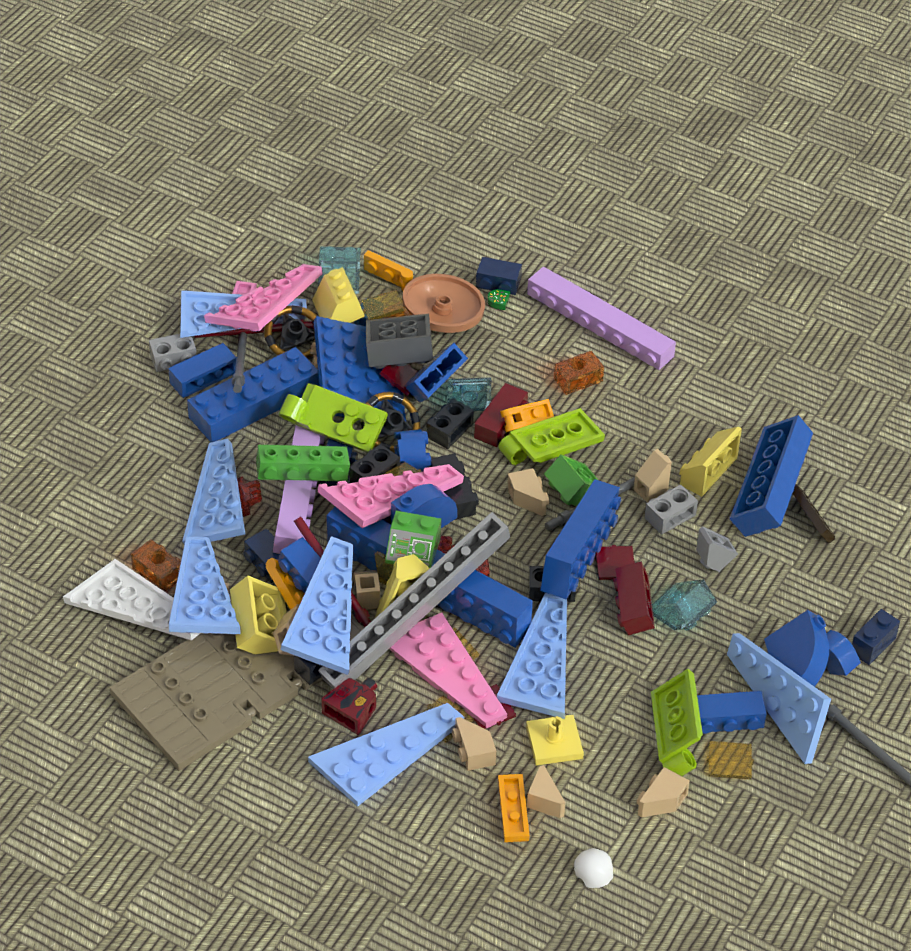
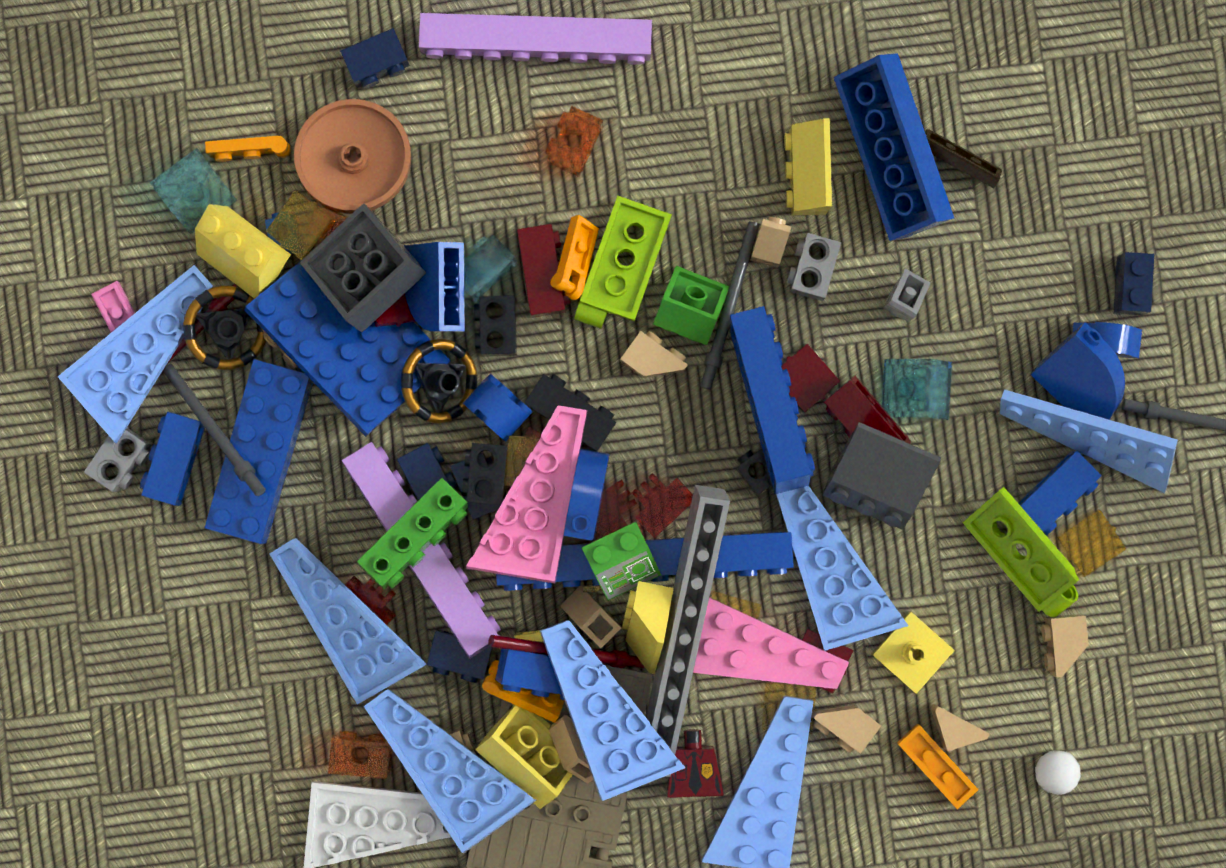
camera: 40 degrees left, 40 degrees up
bright pink wing [204,264,322,331] -> none
lime hinge [278,383,388,453] -> none
green tile [487,289,510,310] -> none
none -> dark grey slope [822,422,941,530]

